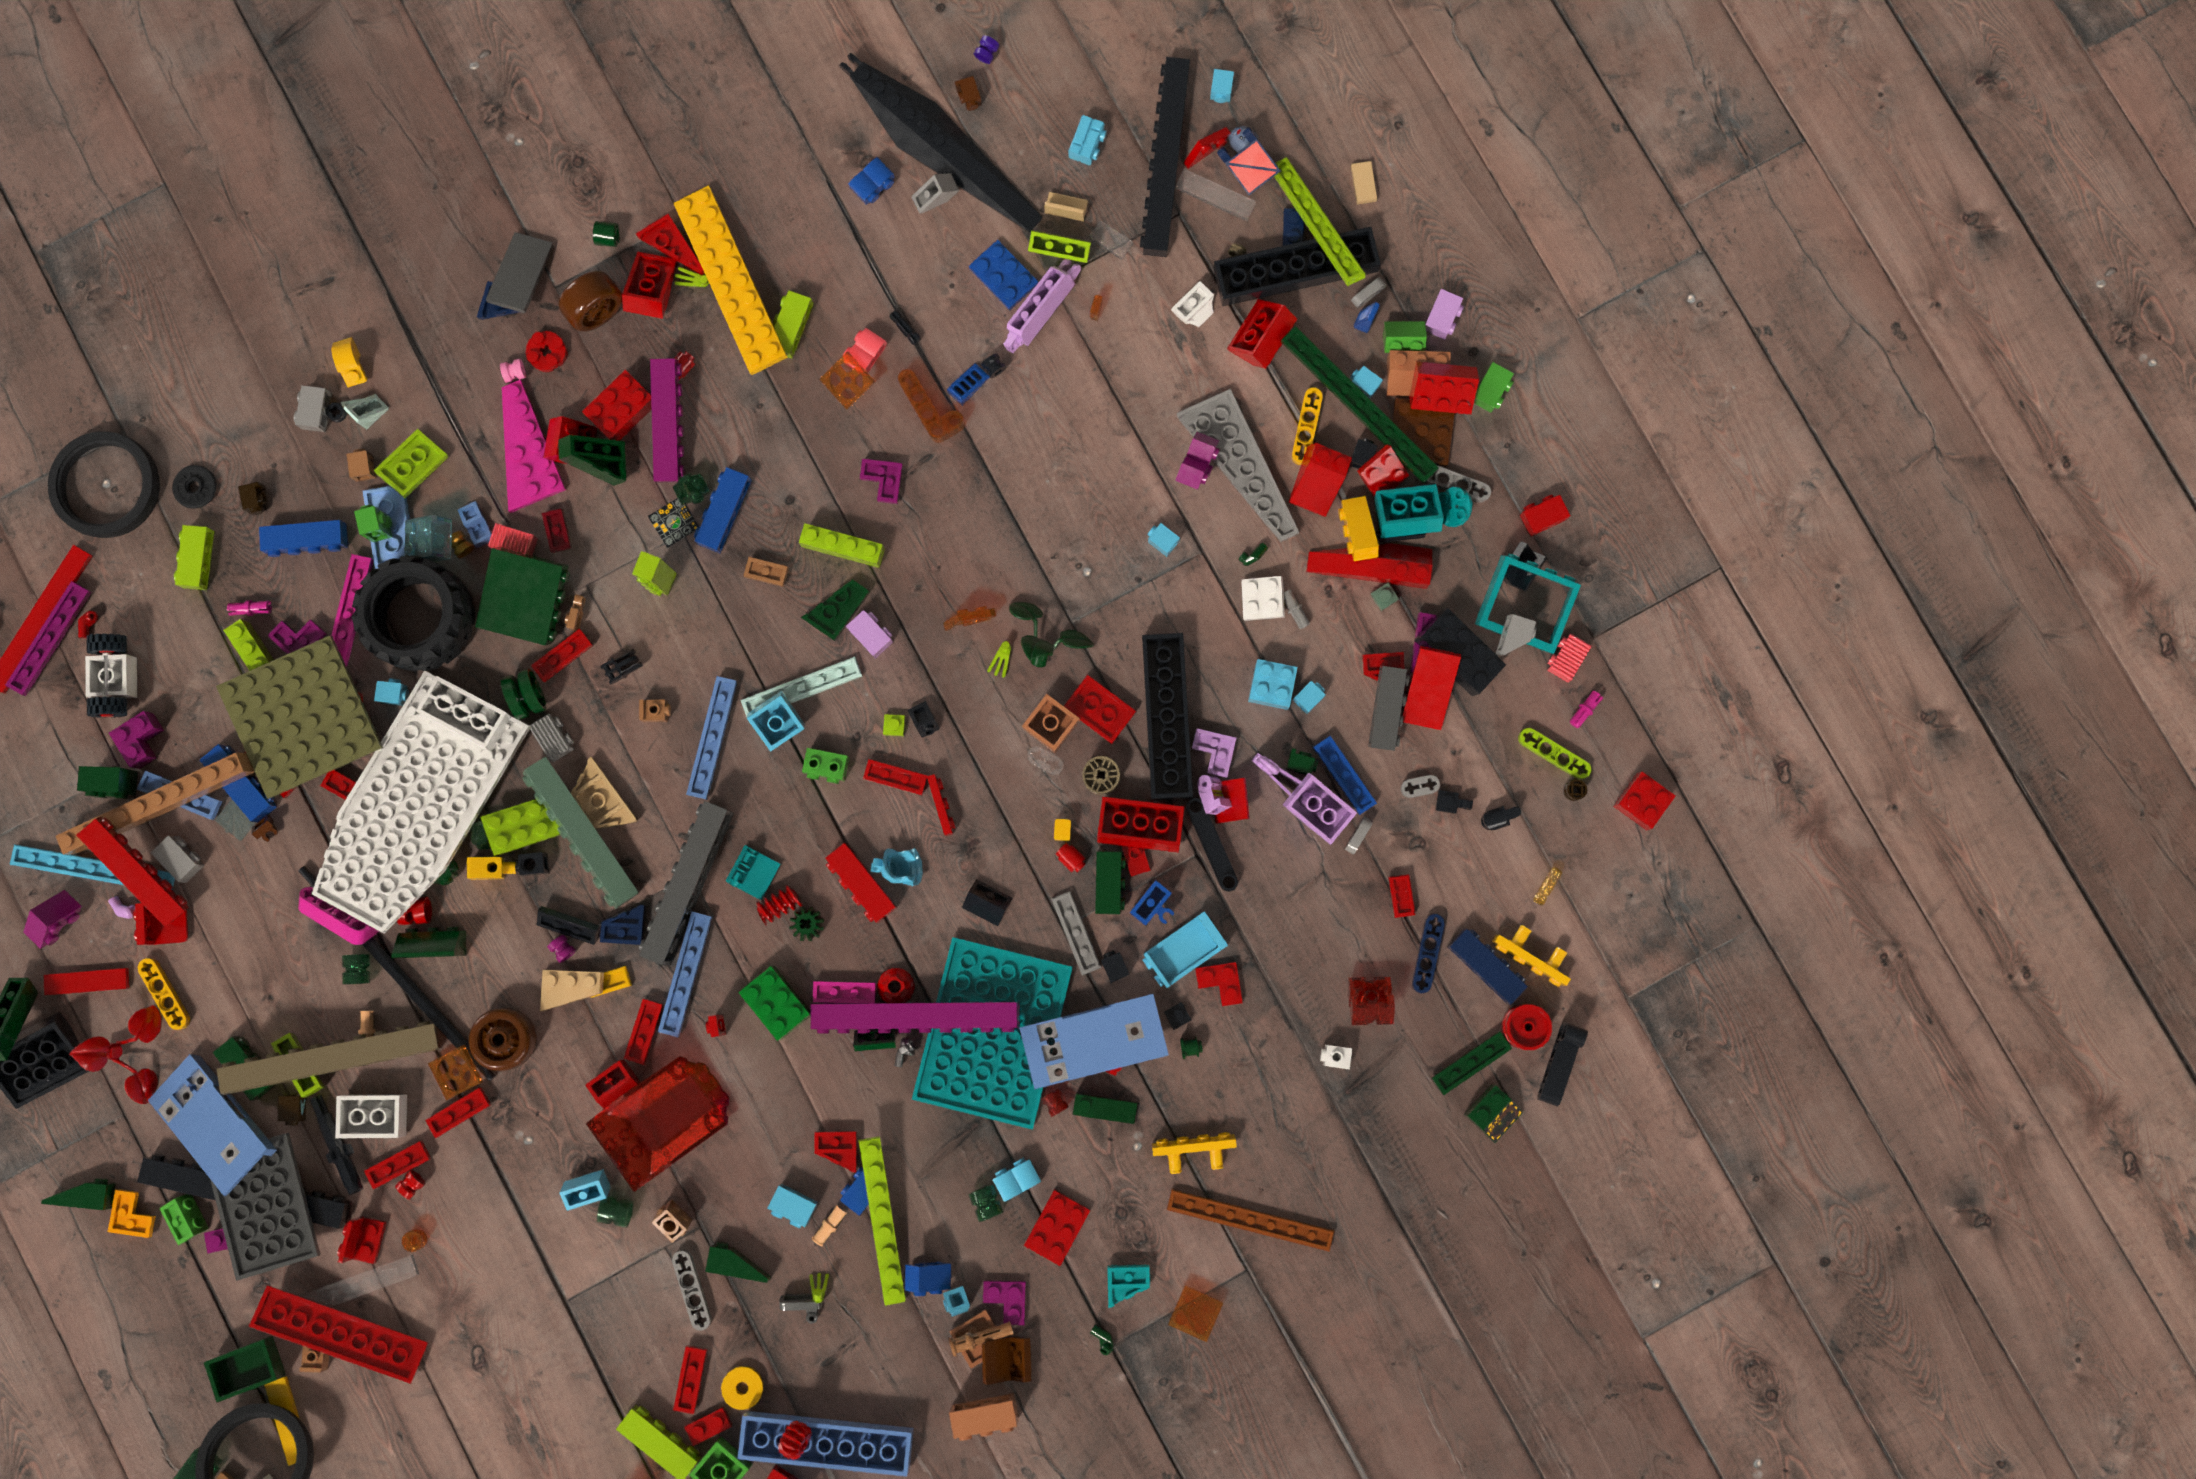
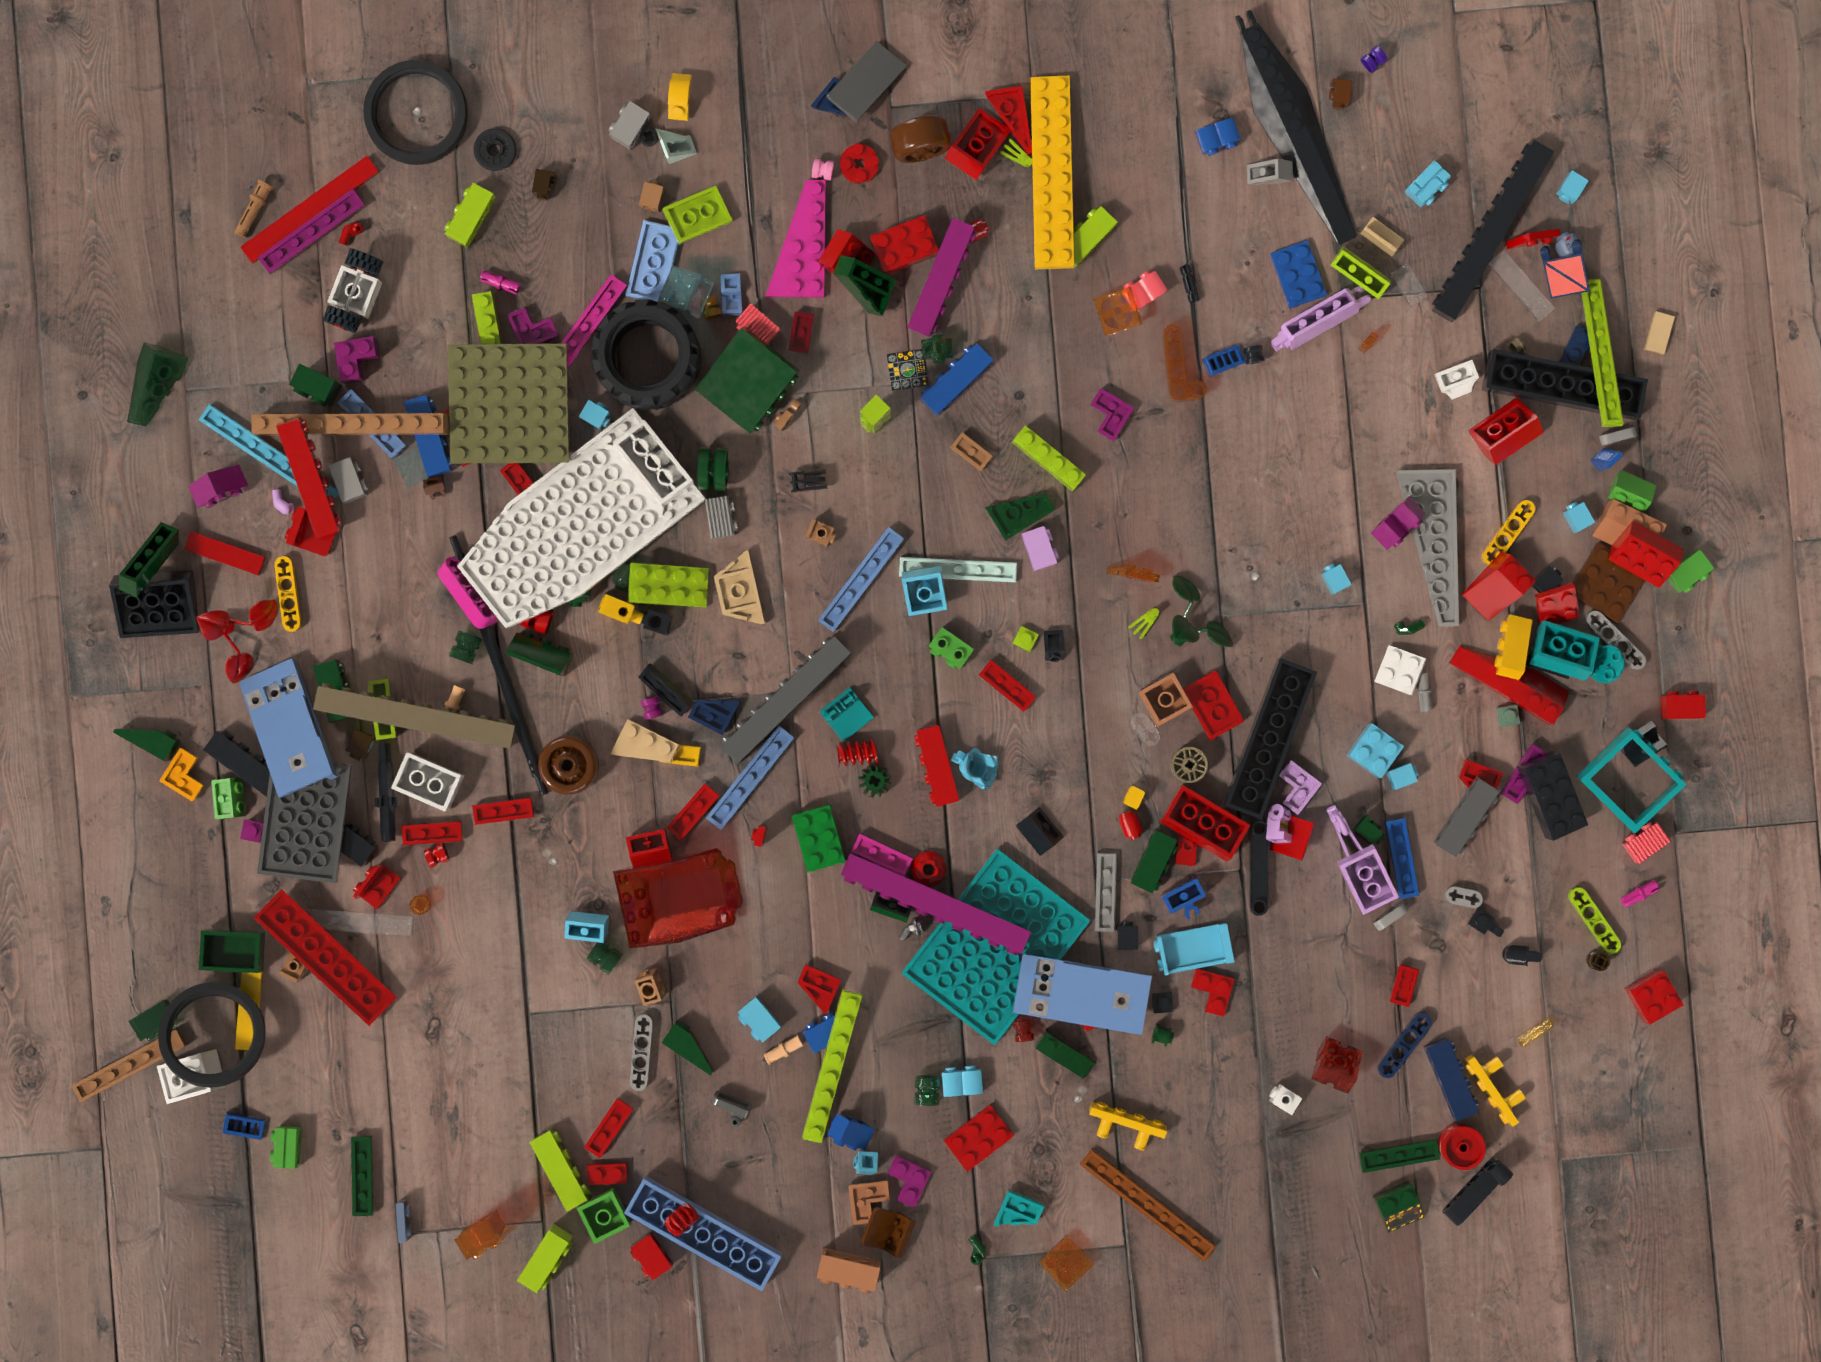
camera: 15 degrees right, 5 degrees up
blue brick [259,520,348,557] -> none
bright green brick [354,505,393,542] -> none
clear orange piece [428,1045,483,1100] -> none
sand green brick [522,757,639,909] -> none
red plate [531,628,594,683] -> none
dark green piece [593,221,620,247] -> none
yellow tile [721,1366,764,1410] -> none
lime piece [809,1273,829,1303] -> none
red plate [927,774,956,836] -> none
medium nougat pin [948,1321,1014,1357] -> none
dark green plate [1281,326,1439,484] -> none
red tile [1402,646,1461,730] -> none
lavender brick [1425,289,1464,340] -> none
light grey slope [1496,614,1537,656] -> none

